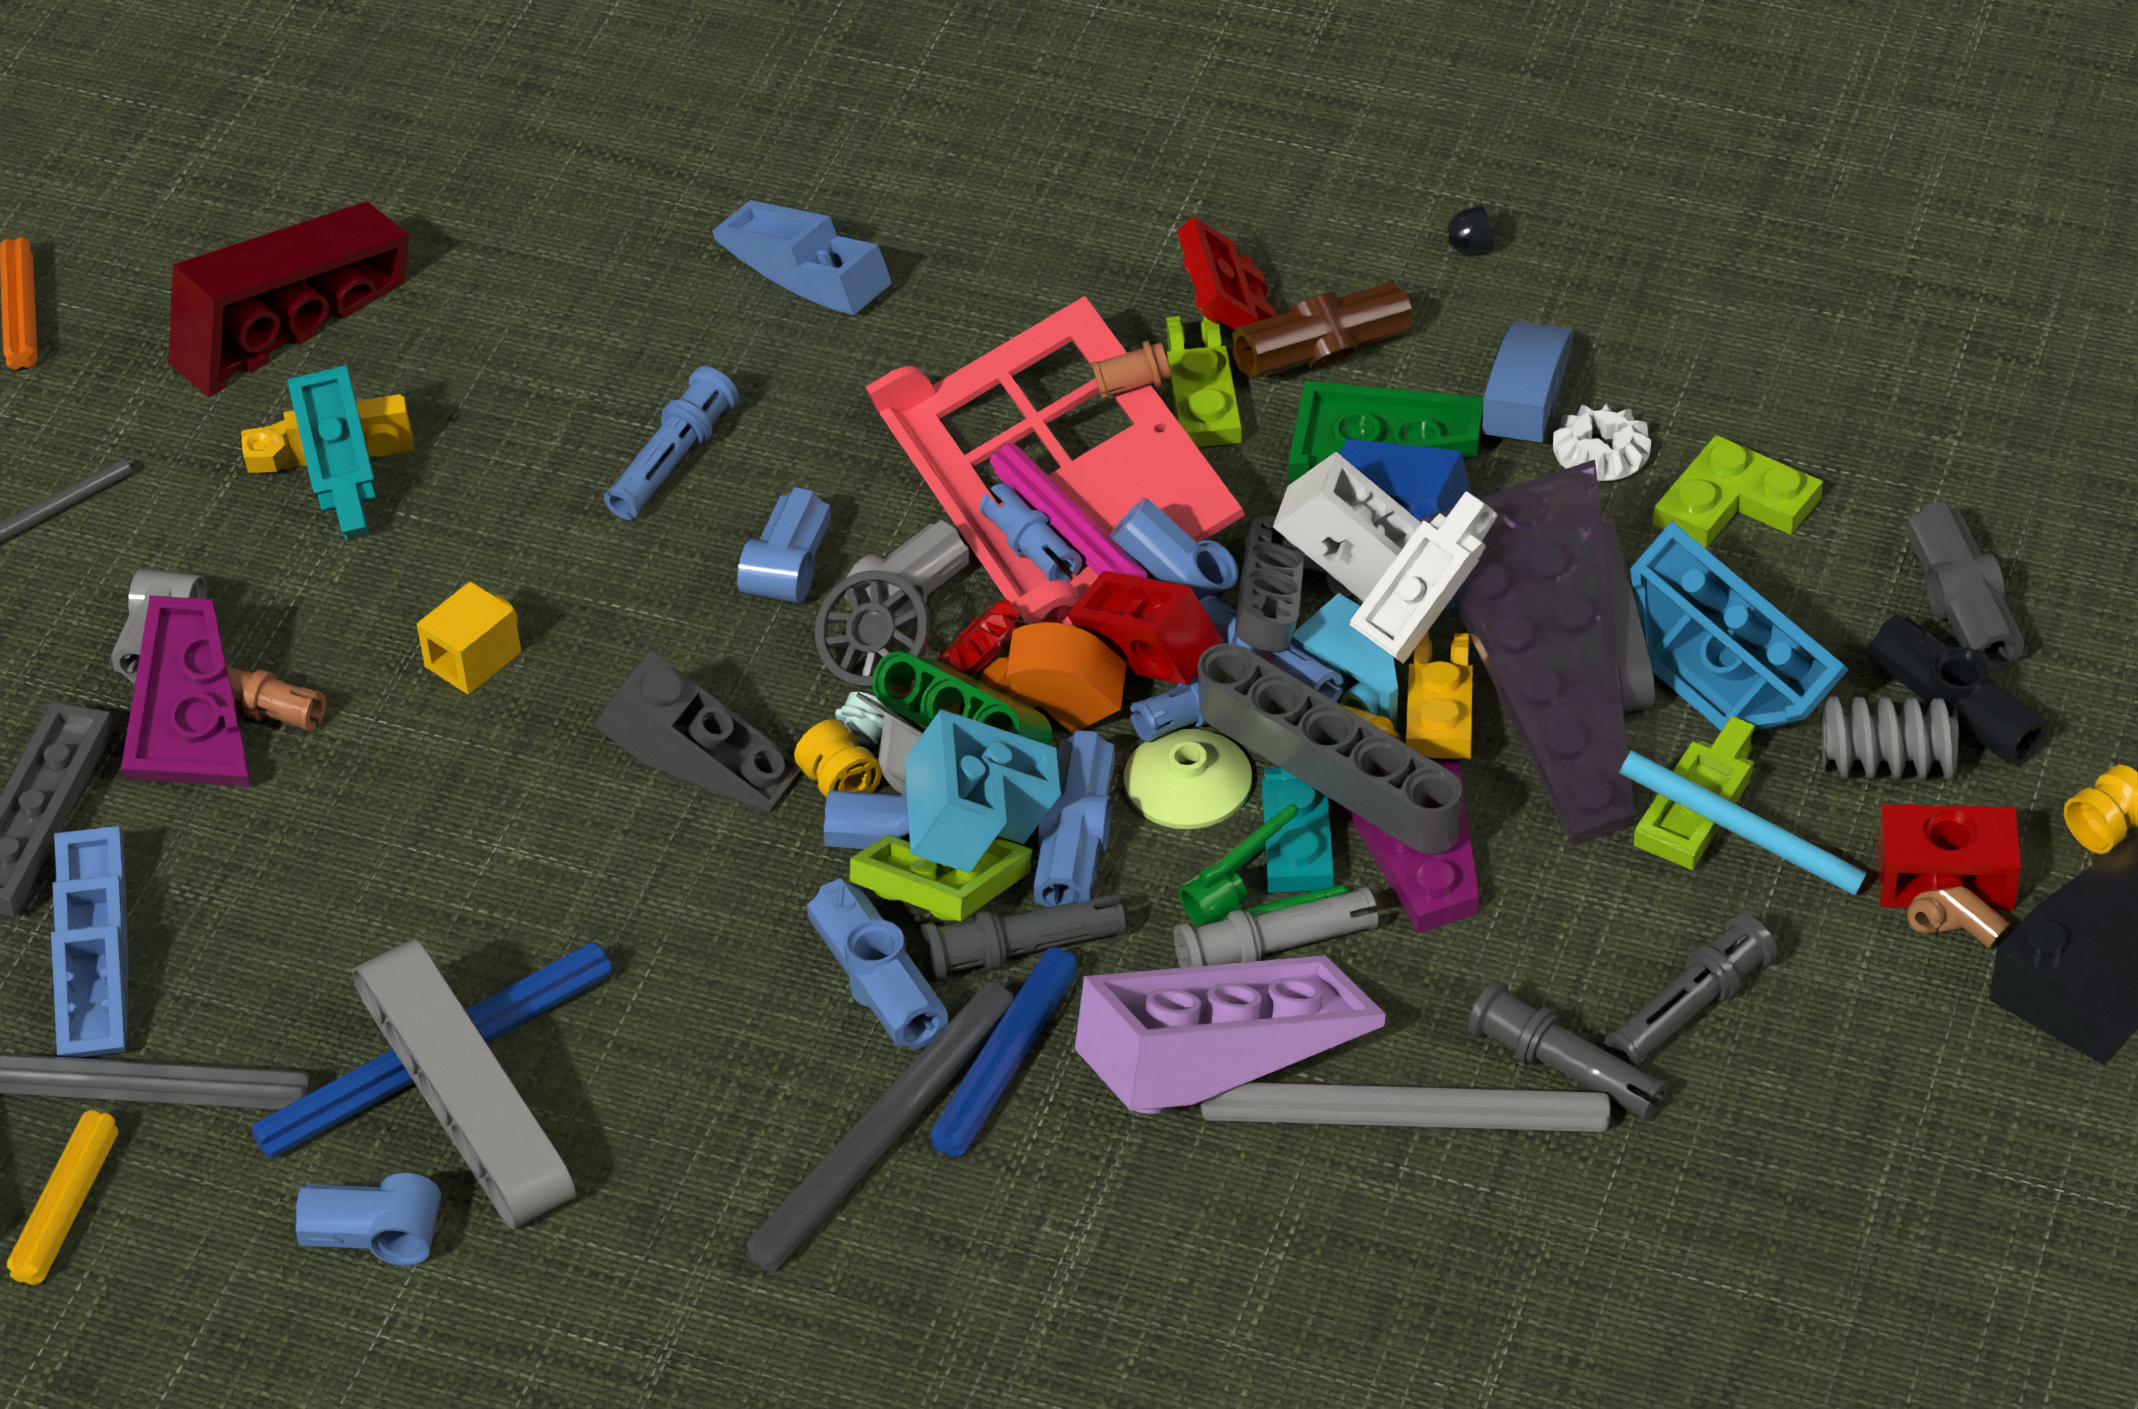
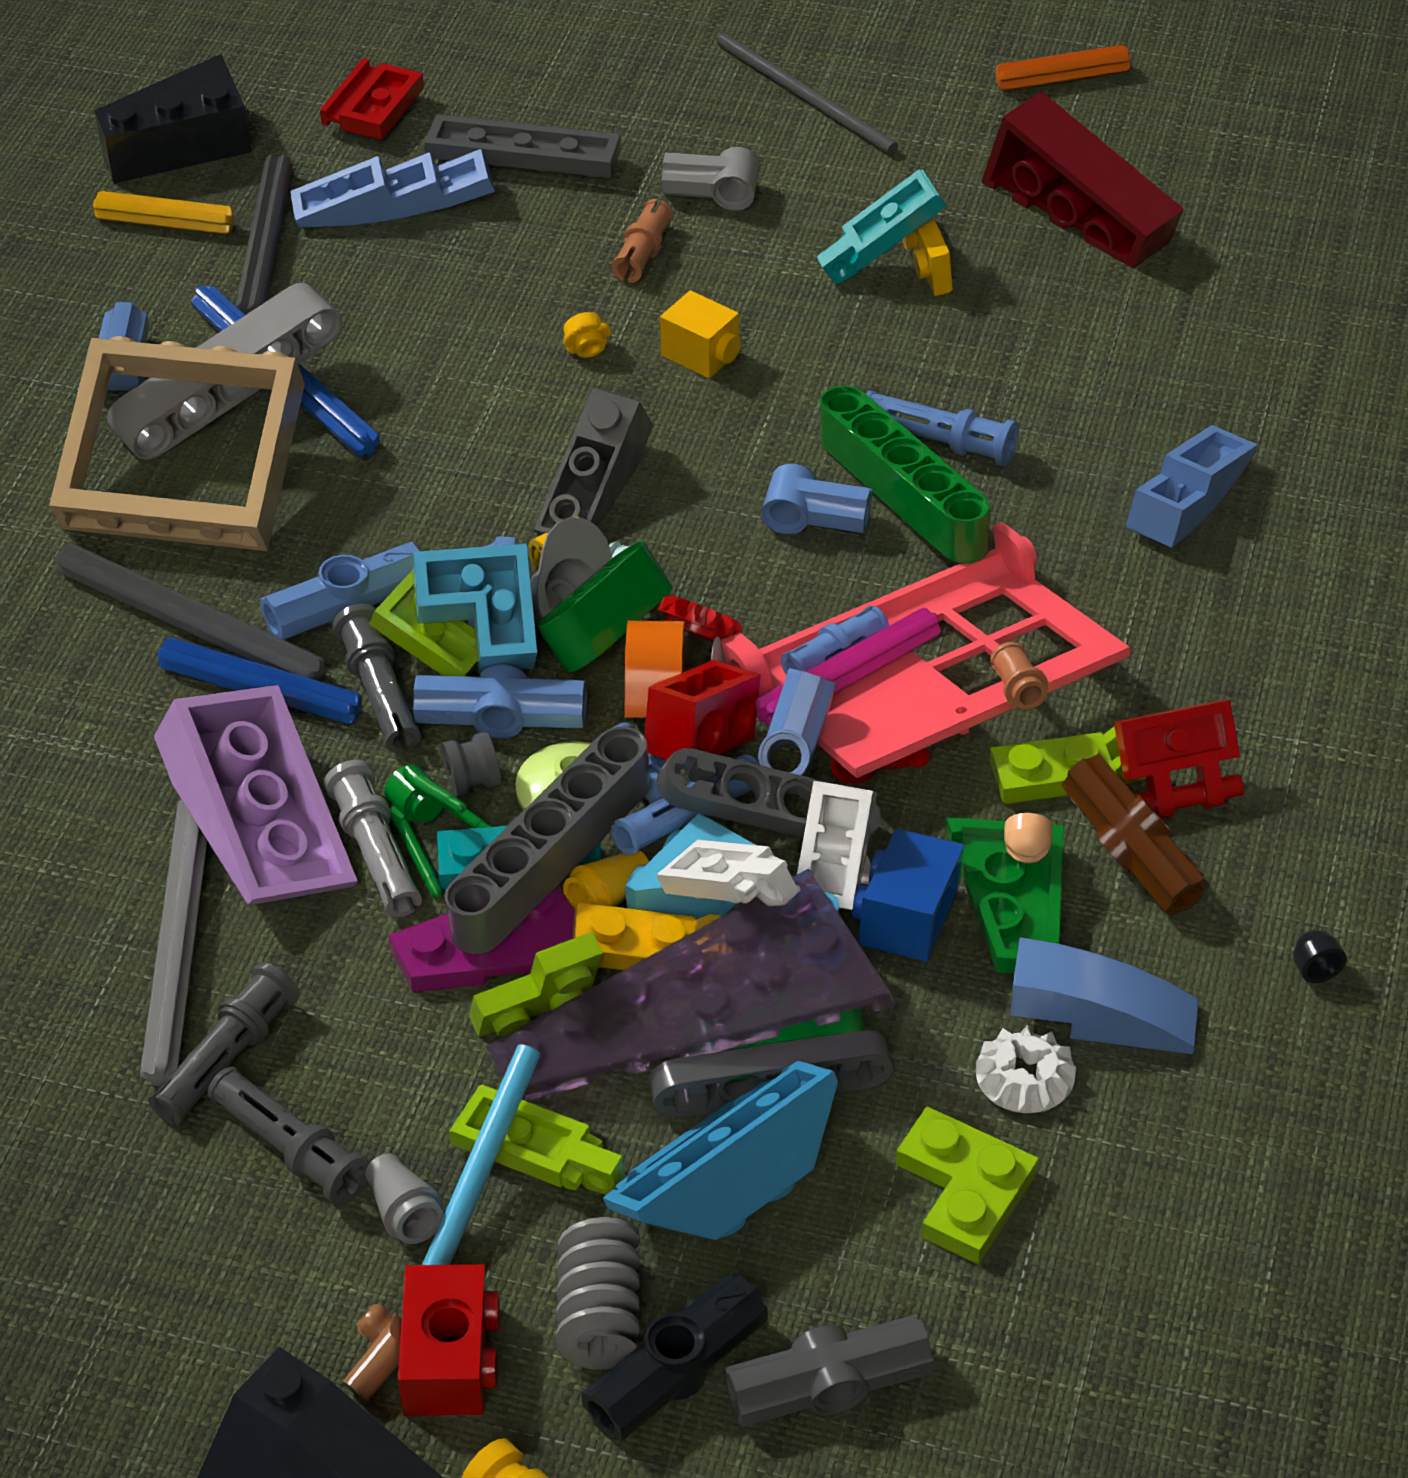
camera: 85 degrees right, 0 degrees up
magenta wing [121,595,252,787] -> none
dark grey wheel [815,570,930,689] -> none
light grey piece [844,520,969,618] -> none
none -> tan window [49,336,305,551]
none -> light grey cone [365,1153,444,1244]
none -> dark grey wheel [441,732,501,798]
none -> lime plate [469,931,603,1037]
none -> yellow plate [563,312,611,358]
none -> green beam [820,386,990,563]
none -> light nougat hinge [1004,813,1052,864]

